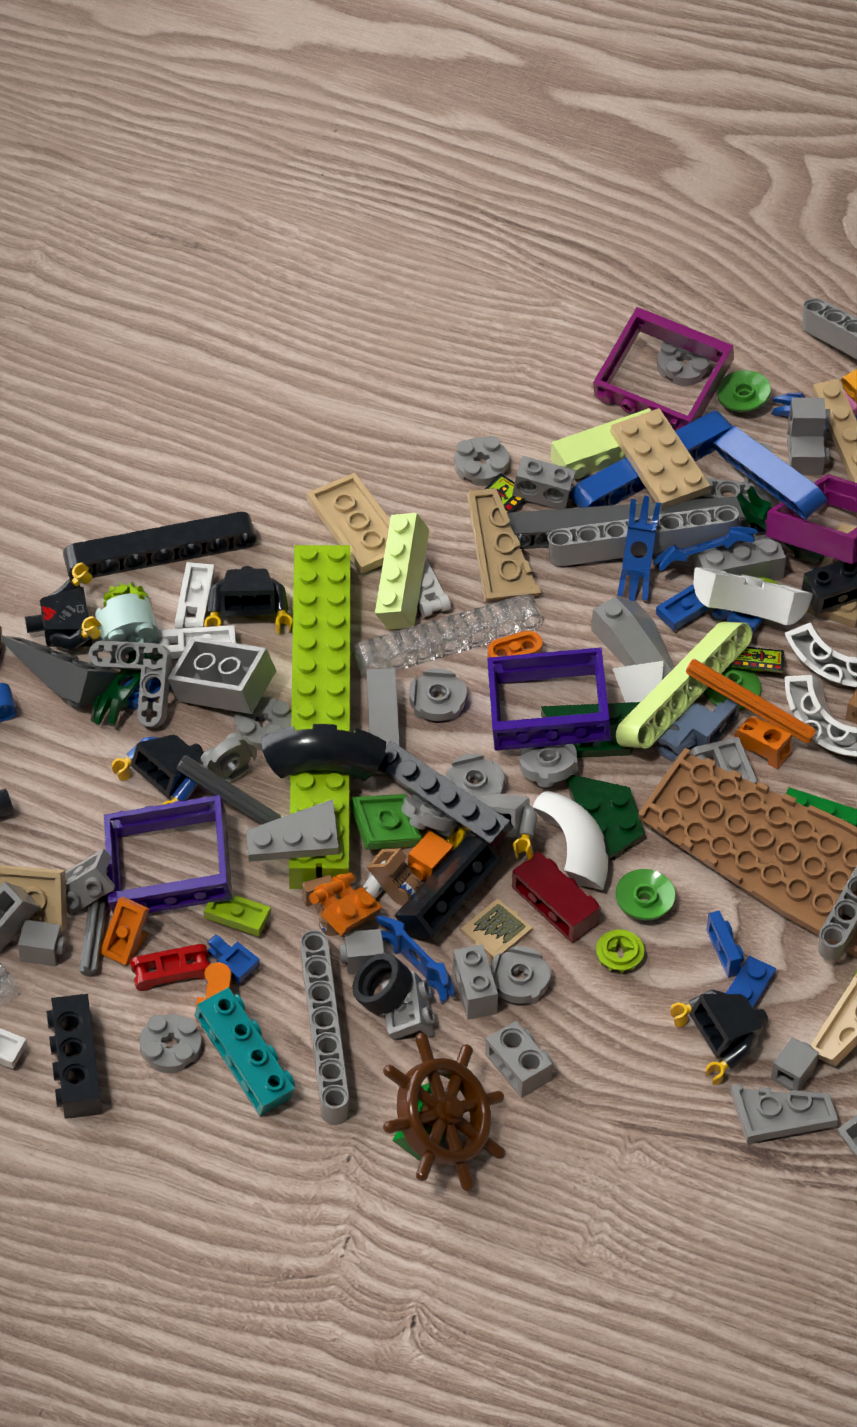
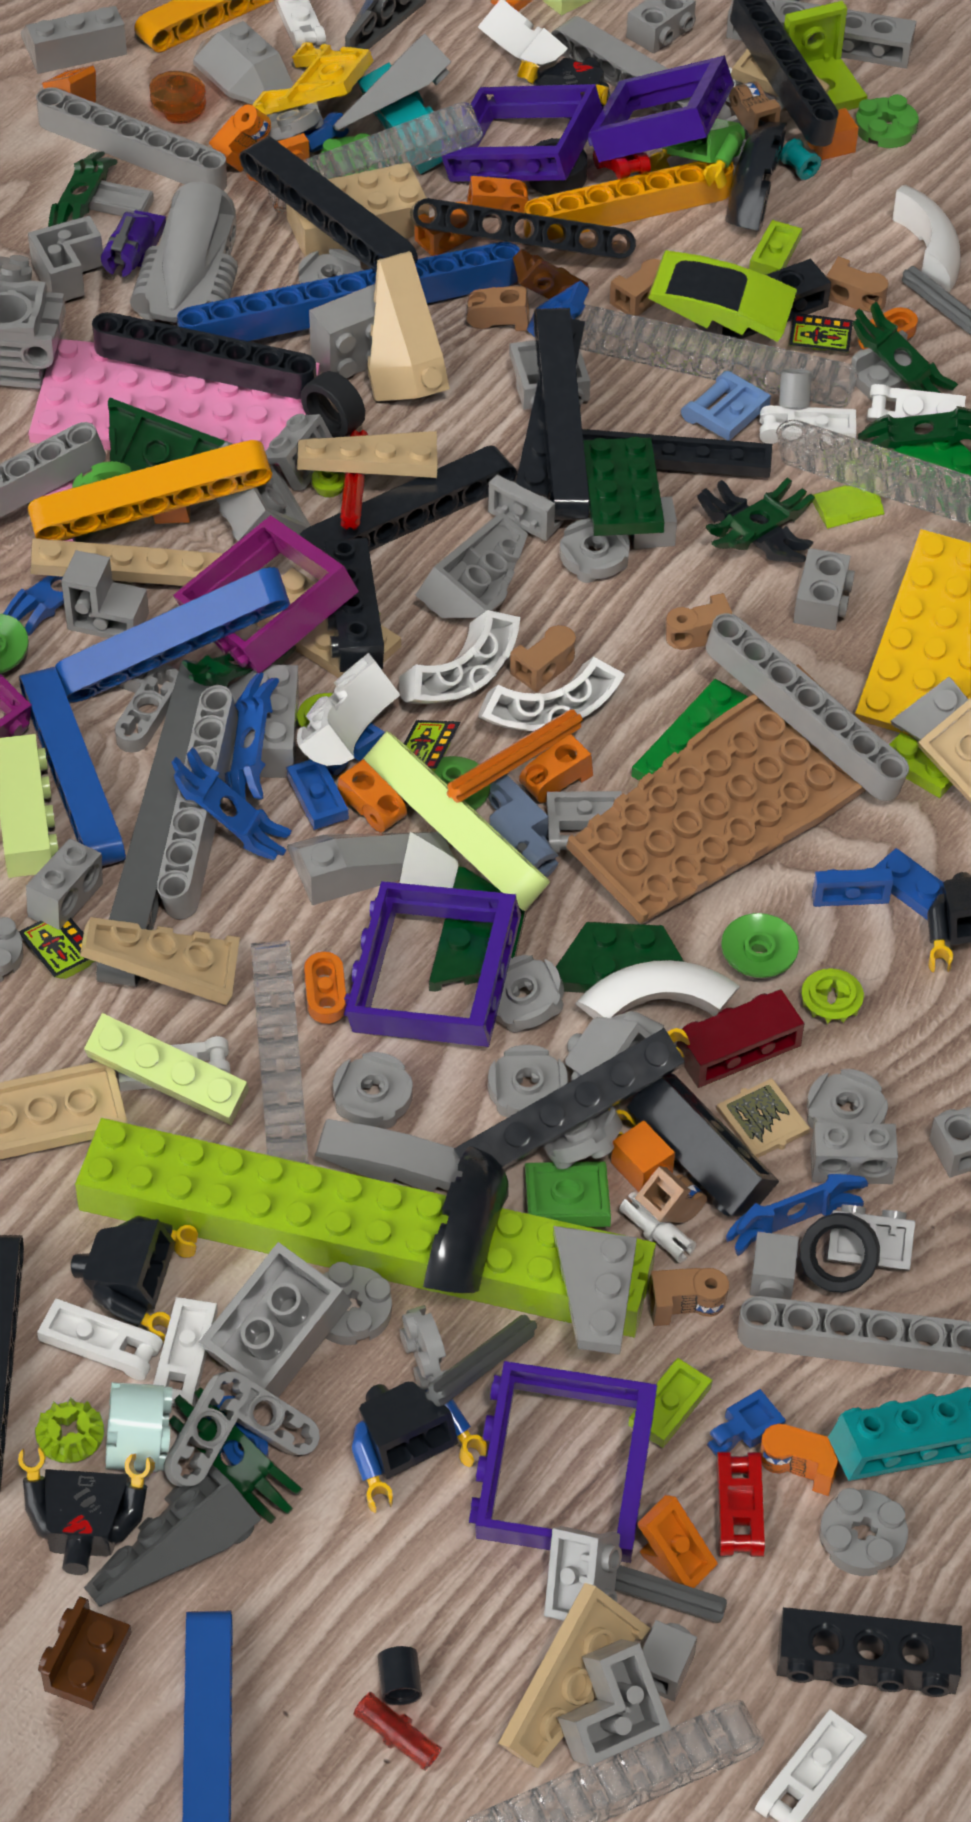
camera: 75 degrees left, 0 degrees up
orange plate [309,872,382,936] -> none
tan plate [610,408,711,510] -> none
none -> orange leg [338,759,407,833]

